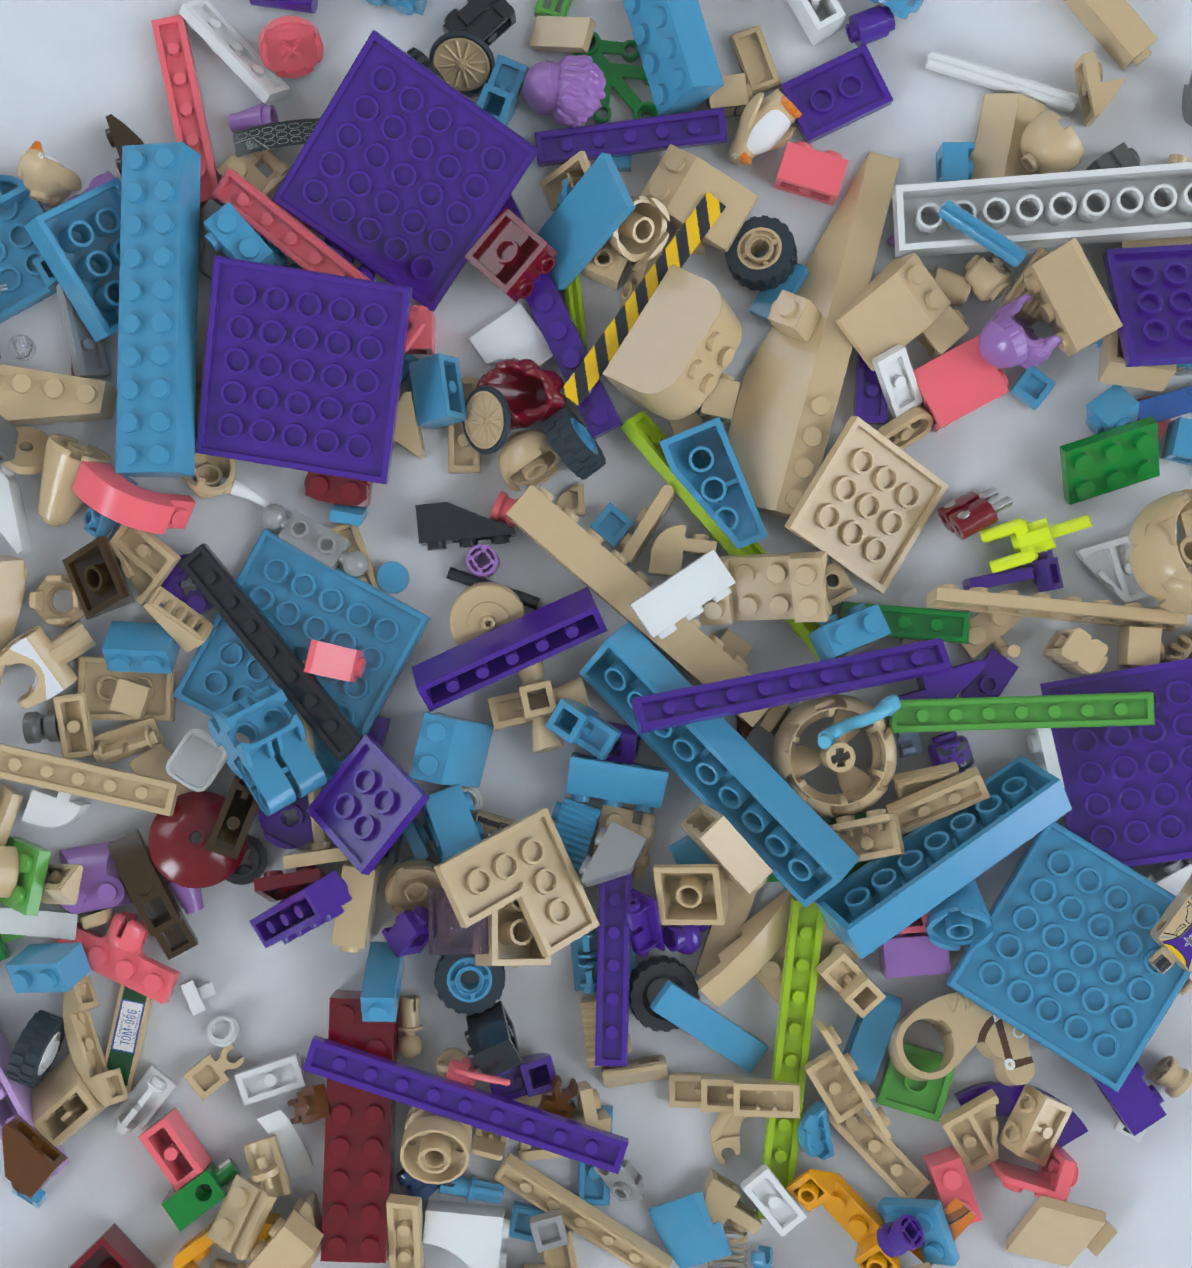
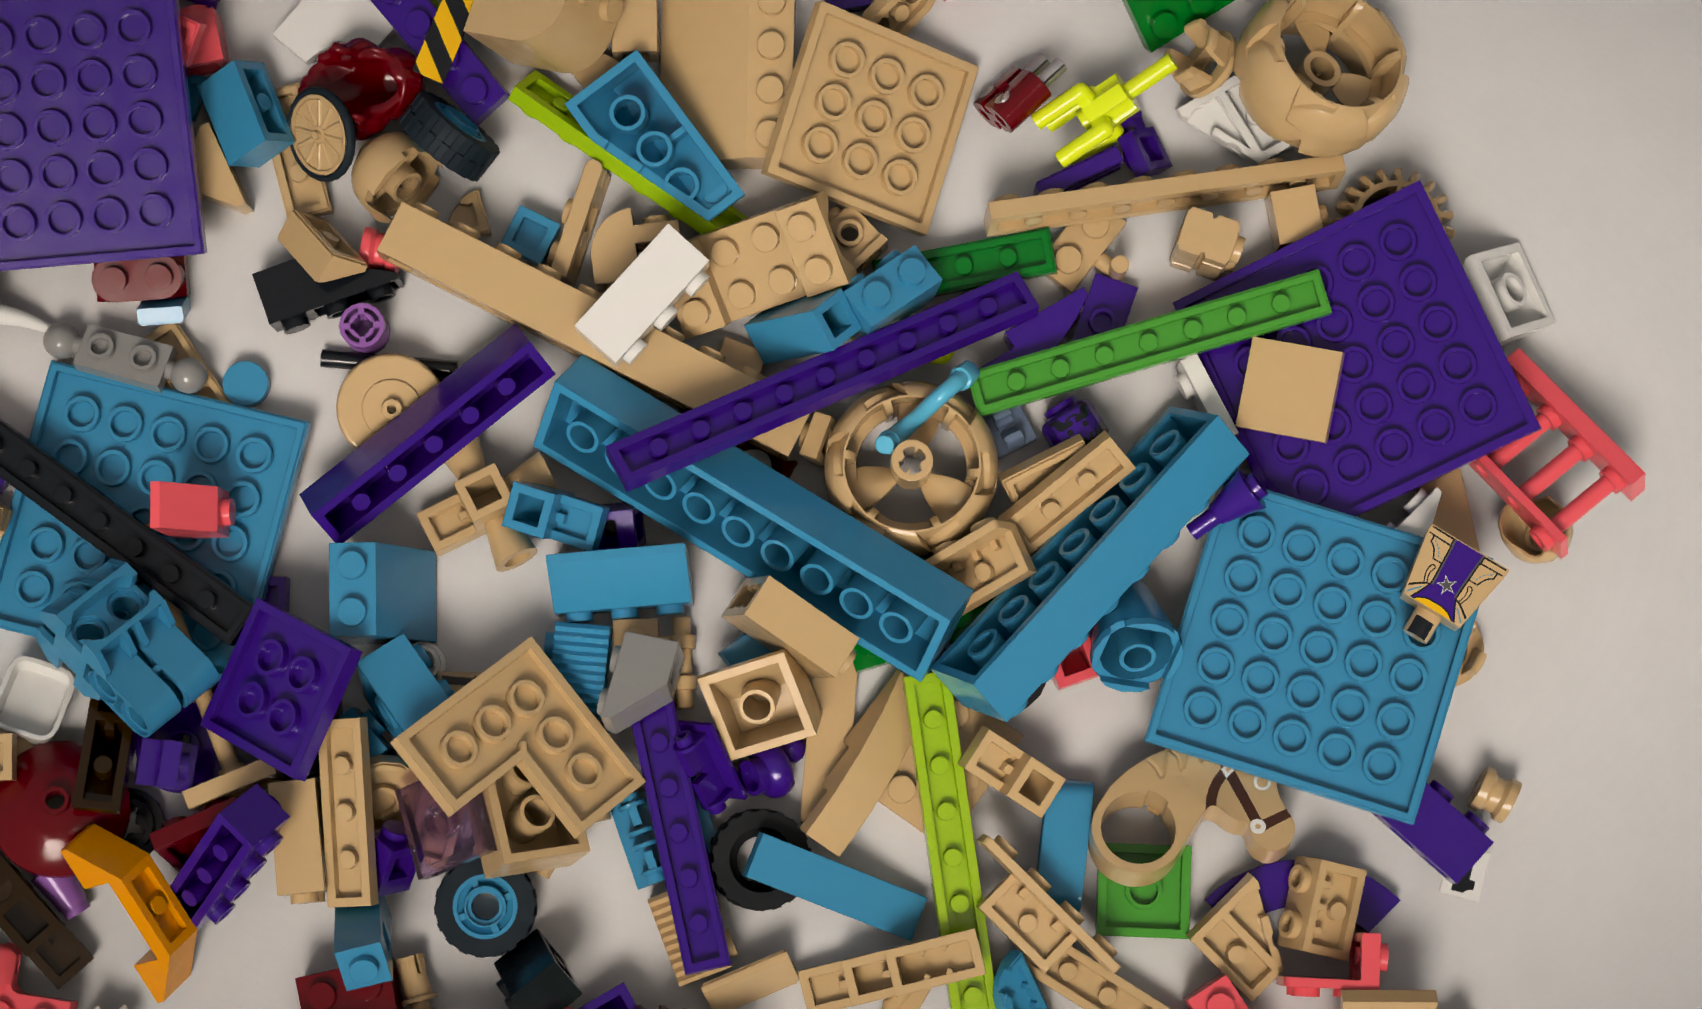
camera: 15 degrees left, 5 degrees down
medium lavender brick [878,932,951,978] -> none
none -> light orange slope [60,824,197,1003]
none -> dark purple brick [133,738,199,790]
none -> tan slope [278,210,368,283]
none -> tan plate [318,717,379,908]
none -> dark azure brick [744,288,862,364]
none -> tan piece [1164,18,1238,98]
none -> dark purple cone [1186,470,1268,540]
none -> tan tile [1235,337,1345,444]

